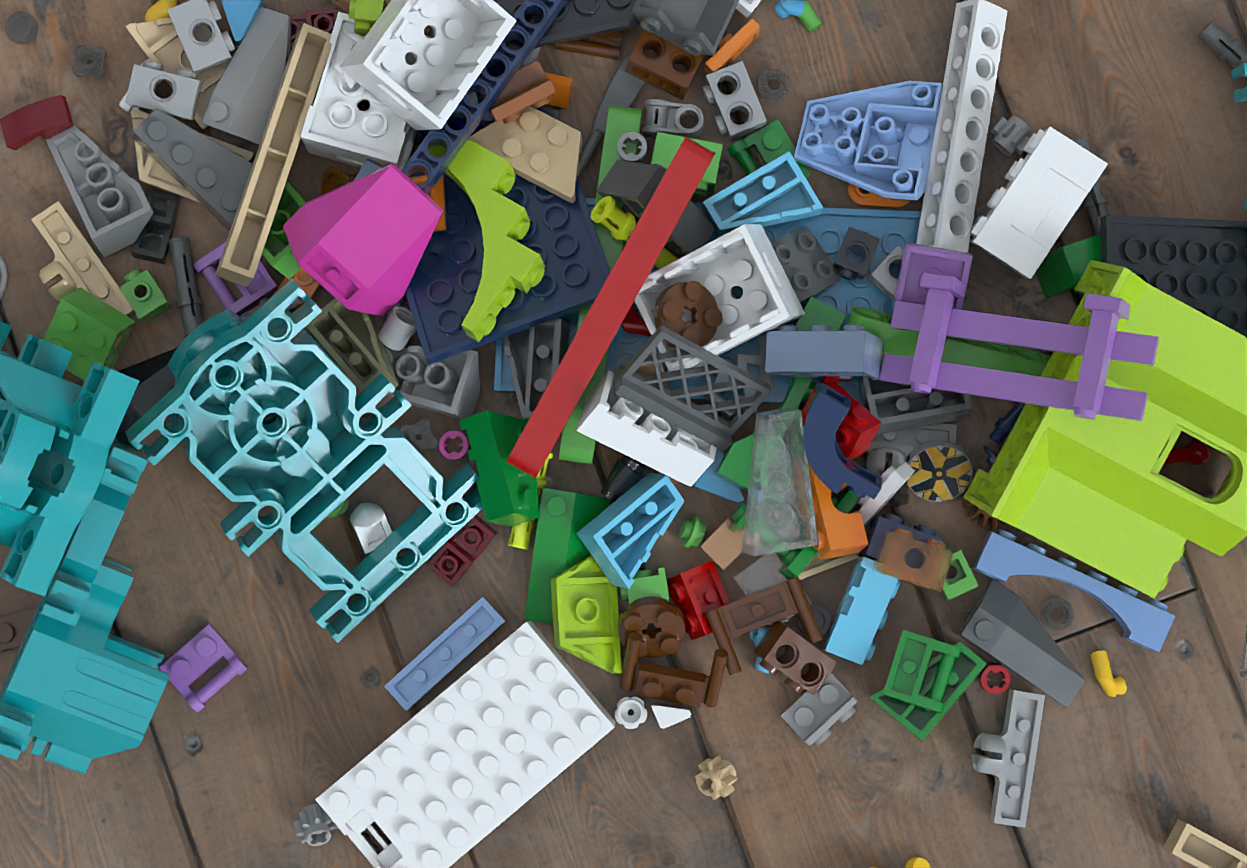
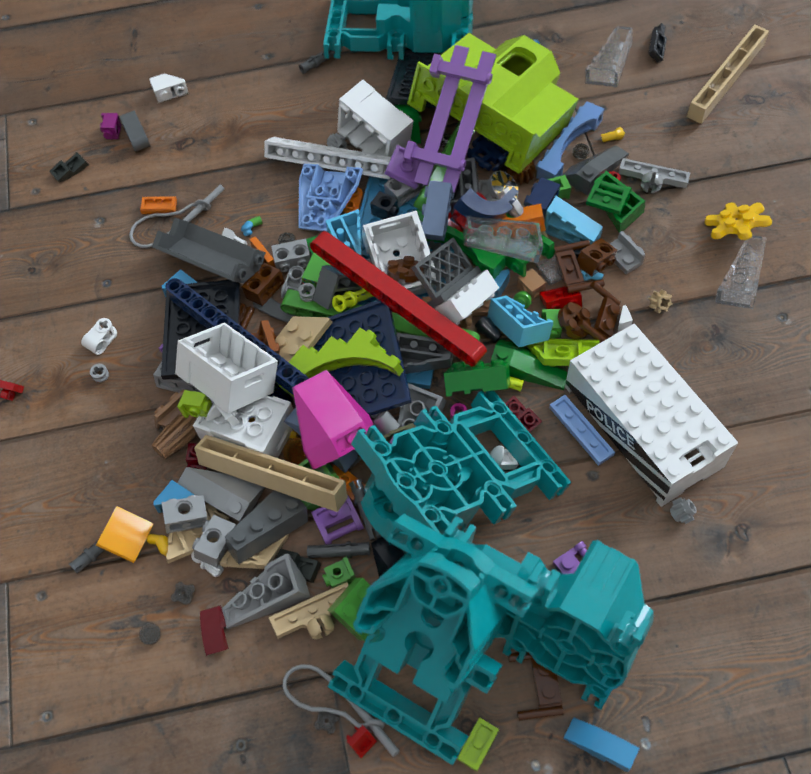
camera: 85 degrees left, 25 degrees down
clear orange brick [872,527,953,592] -> none

